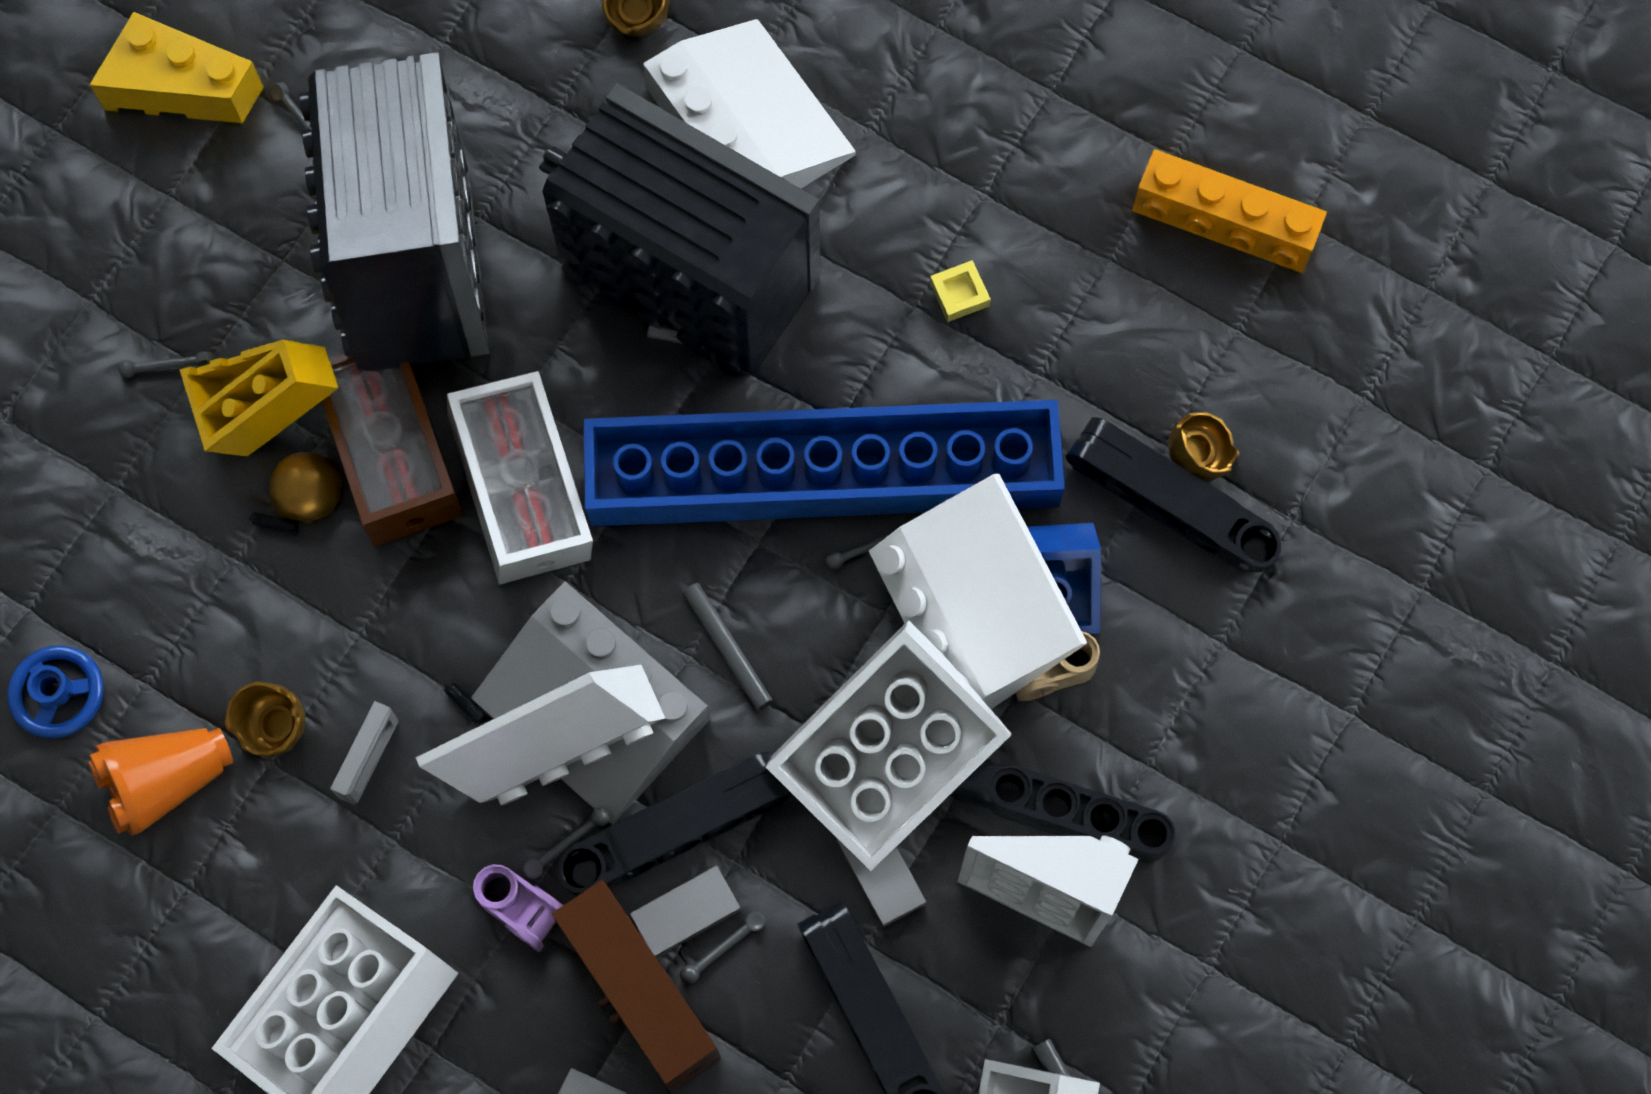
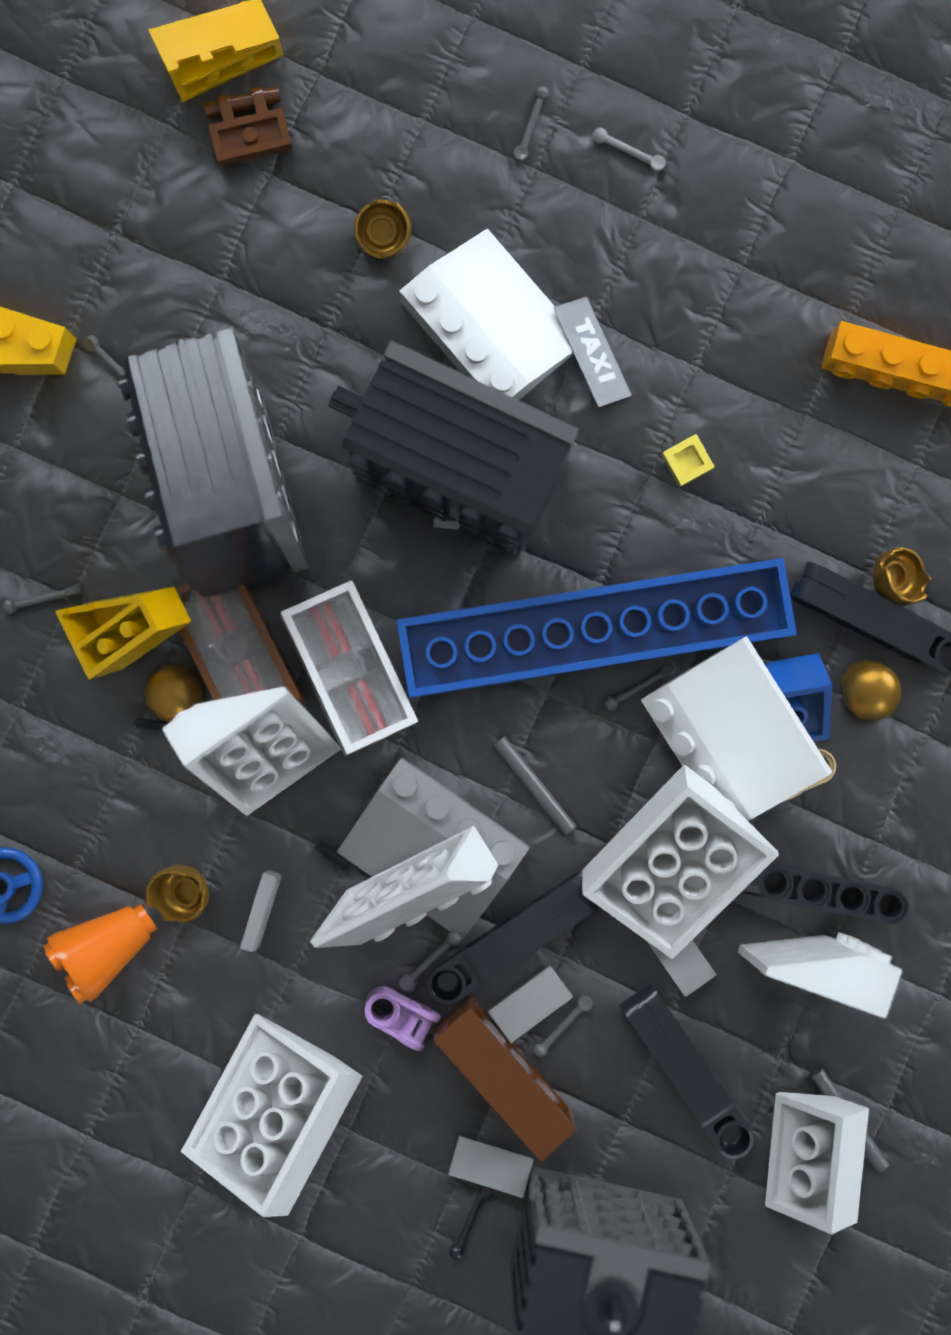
camera: 10 degrees left, 15 degrees up
none -> white slope [162,687,341,816]
none -> sticker [553,297,632,407]
none -> pearl gold hair [840,659,901,721]

